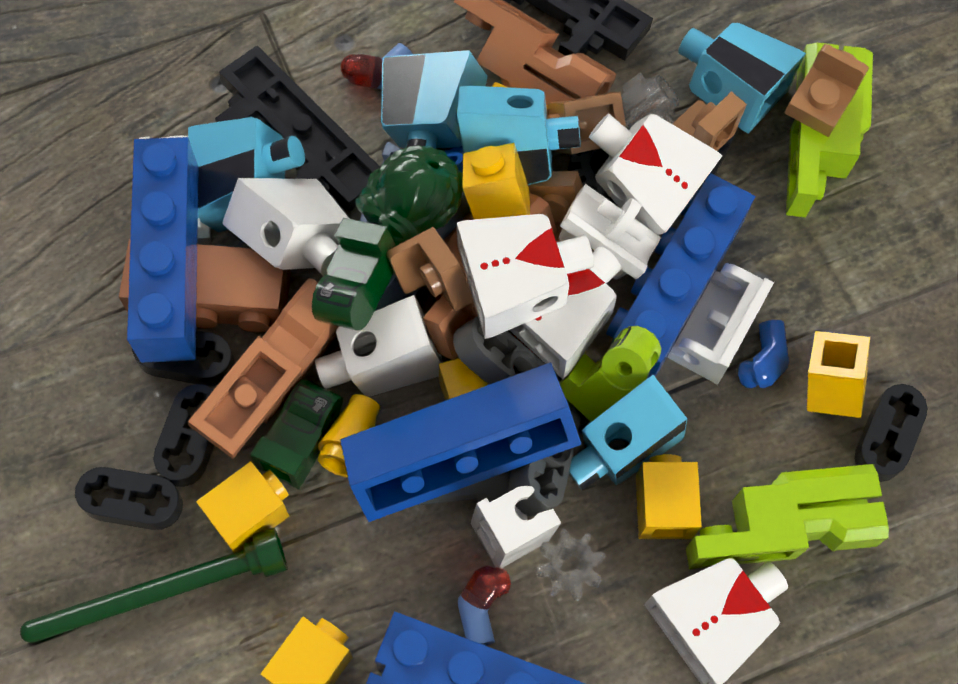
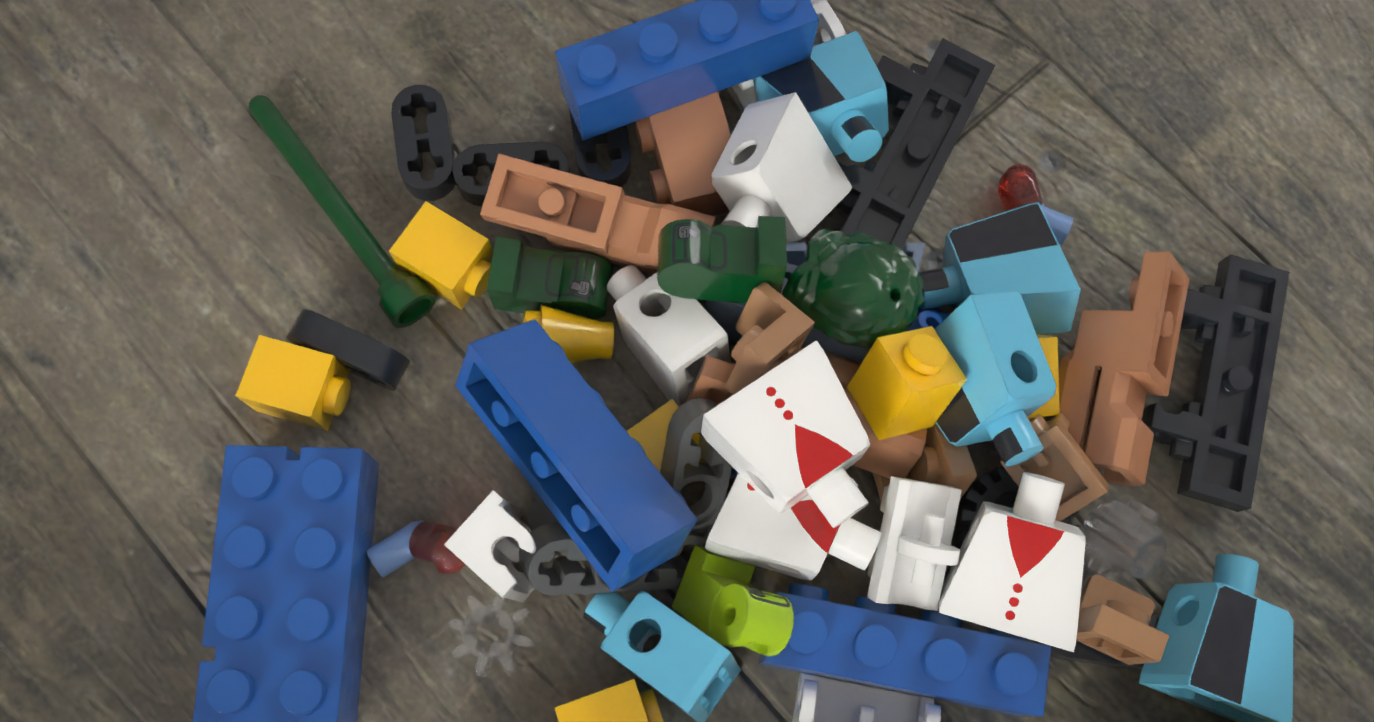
camera: 70 degrees right, 5 degrees up
none -> black beam [287,309,410,391]

